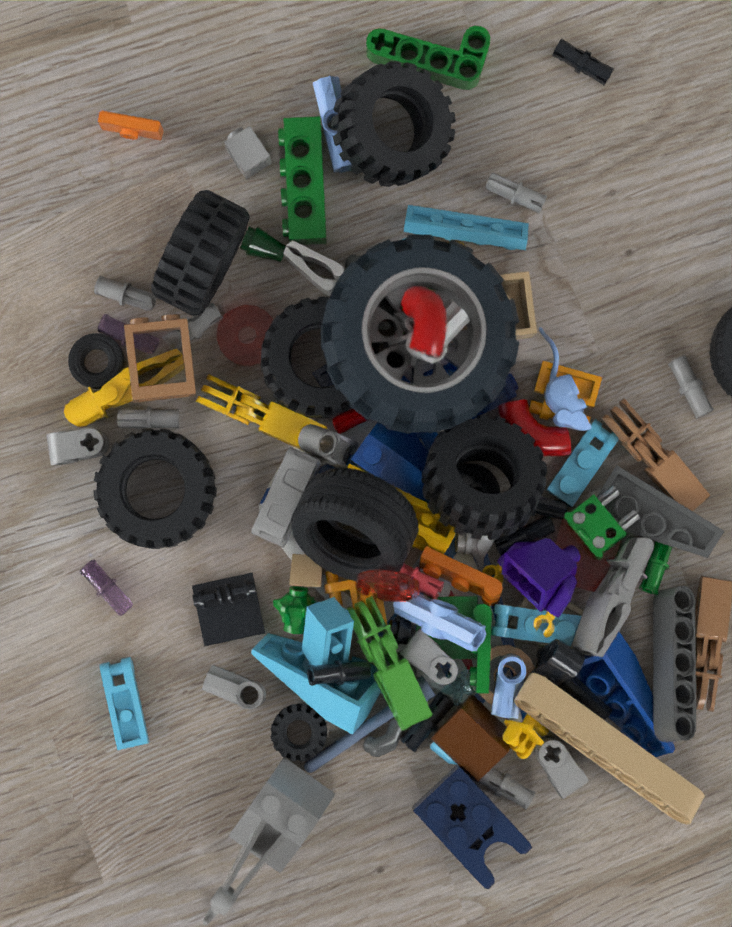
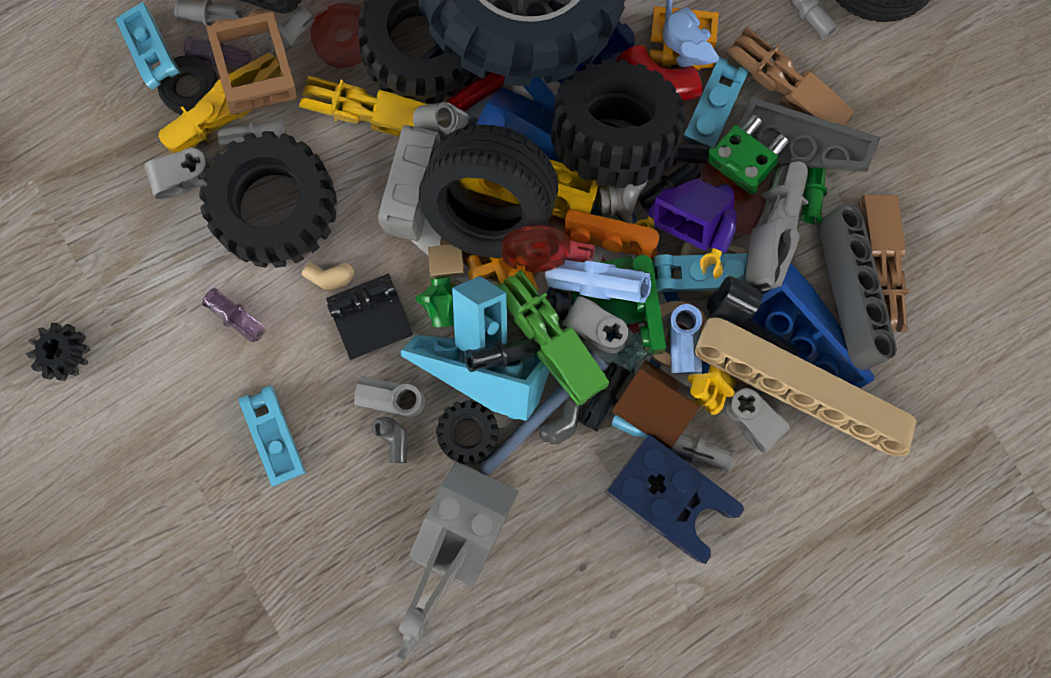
camera: 15 degrees left, 5 degrees down
none -> medium azure plate [115,2,181,90]
none -> tan arm [302,262,354,291]
none -> dark grey arm [372,416,407,463]

